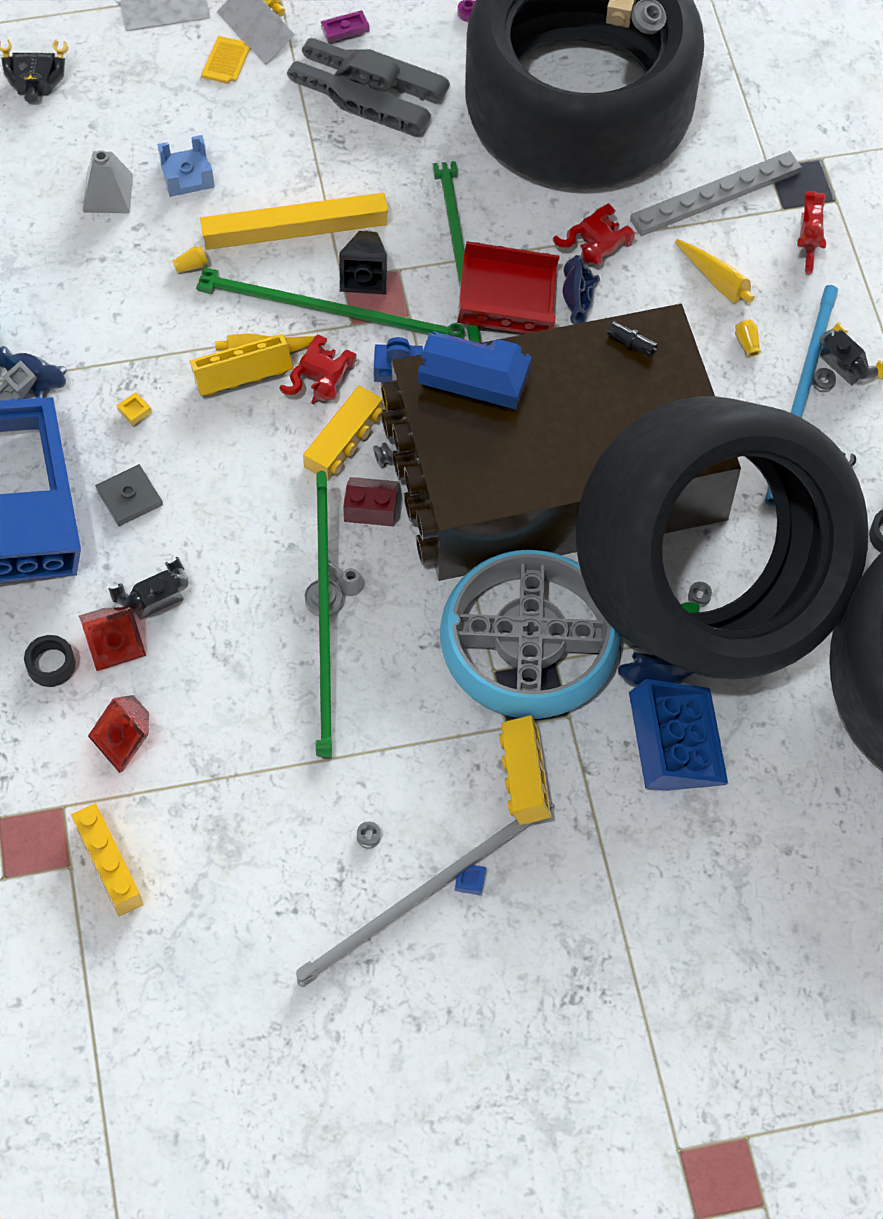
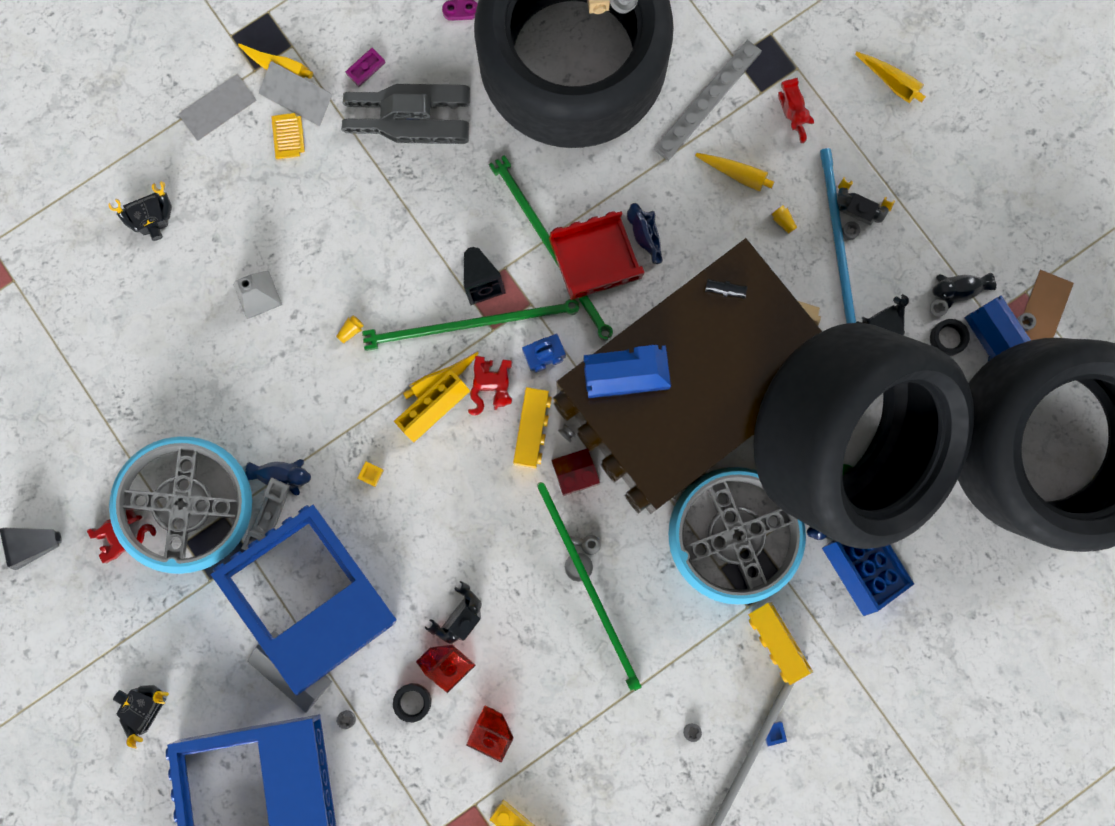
camera: 20 degrees left, 20 degrees up
dark grey plate [95,464,163,527] -> none
medium blue panel [157,135,215,197] -> none
yellow tile [200,192,388,250] -> none
red animal [552,203,635,266] -> none

